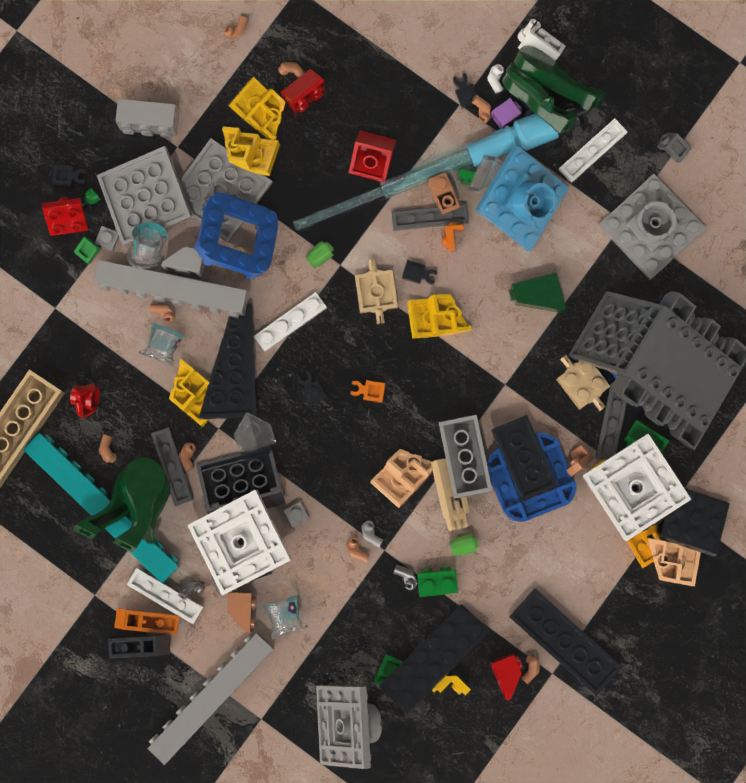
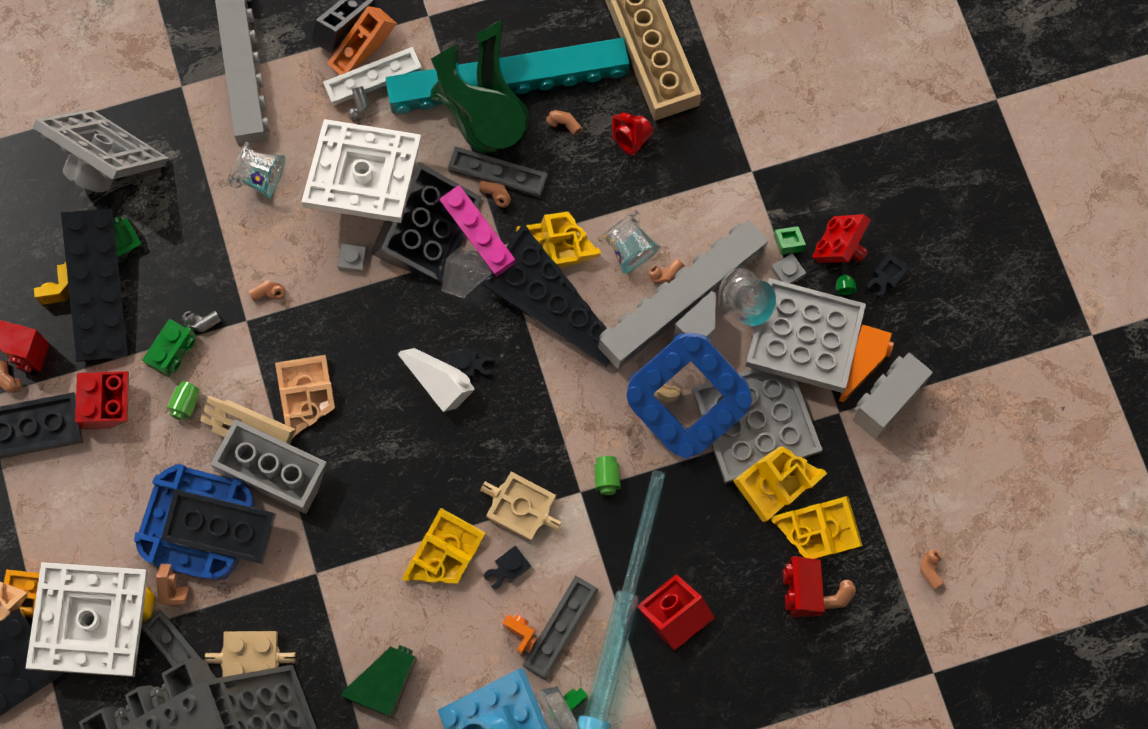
camera: 130 degrees right, 10 degrees down
nougat slope [227,592,256,633] -> none
white plate [254,292,327,352] -> none
orange plate [350,380,385,403] -> none
light grey arm [361,521,383,548] -> none
nougat slope [427,172,460,215] -> none
green bracket [624,420,669,454] -> none
none -> red slope [75,371,129,430]
none -> white slope [398,348,475,412]
none -> dark pink plate [439,185,517,277]
none -> orange slope [839,325,894,402]

